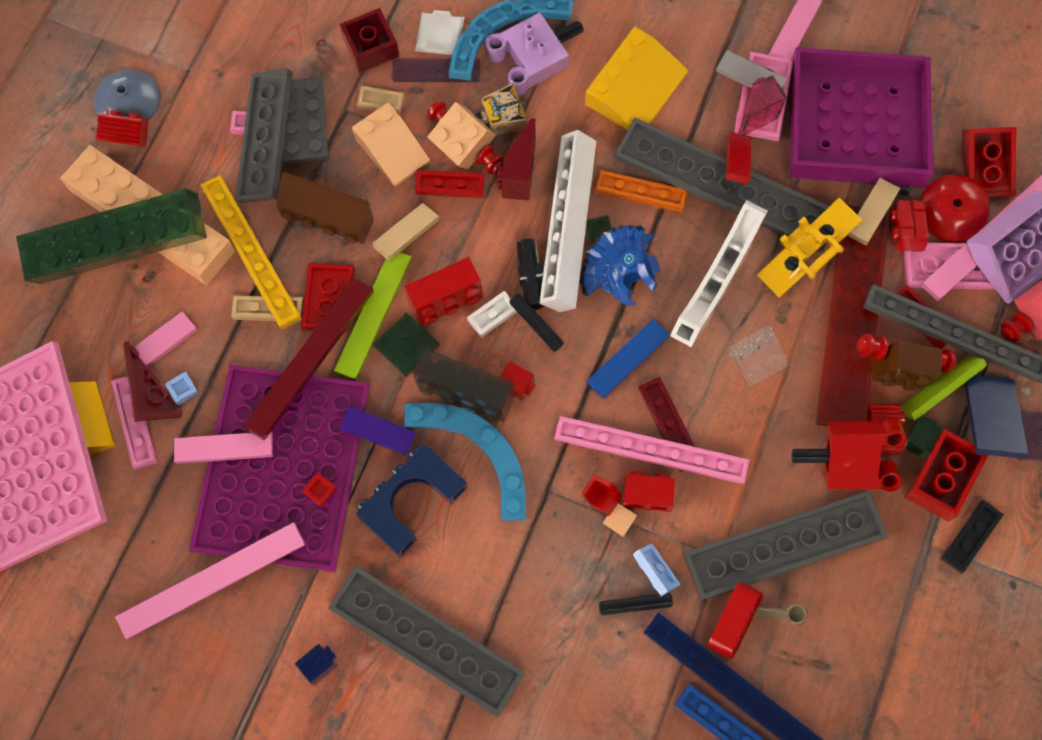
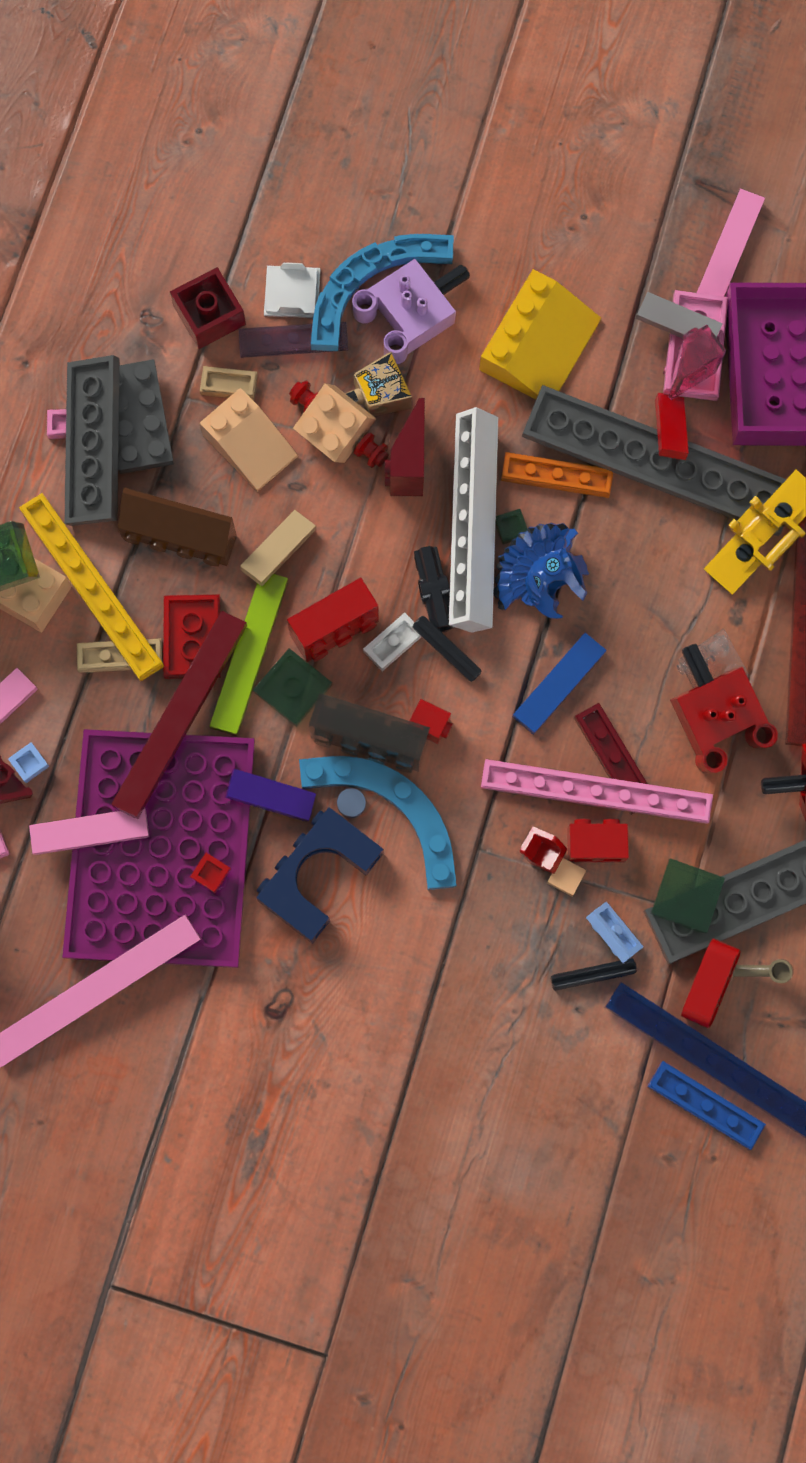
camera: 10 degrees left, 5 degrees up
clear blue brick [295,643,338,686] -> none
dark grey plate [328,566,525,717] -> none
red plate [415,170,485,198] -> none
white arch [670,200,768,347] -> none
none -> sand blue tile [337,788,366,818]
none -> clear green tile [650,858,725,934]
none -> red piece [670,644,778,773]

